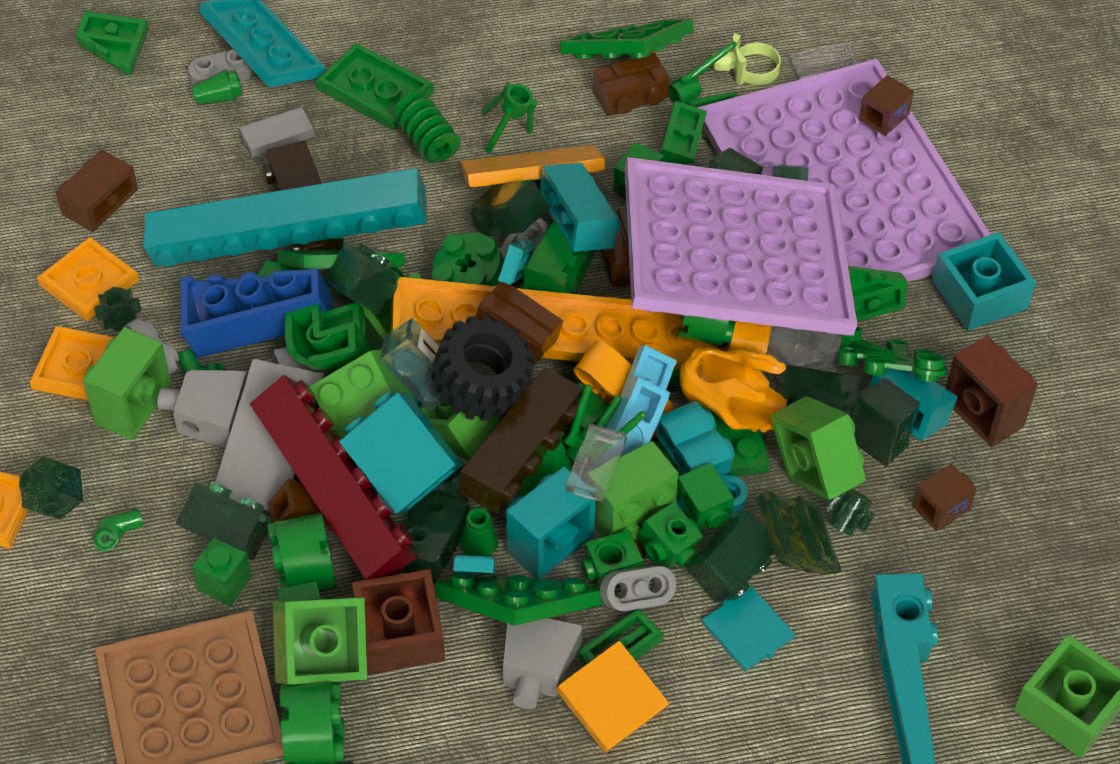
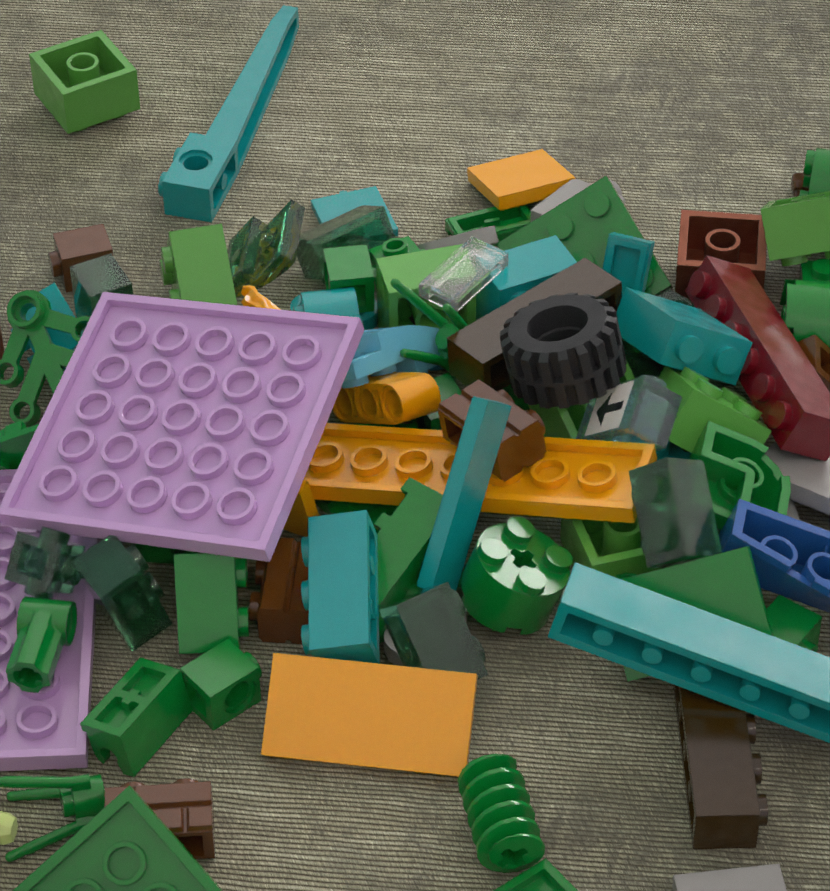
camera: 160 degrees left, 10 degrees down
green plant [481,83,538,153] -> none
none -> green piece [6,596,77,693]

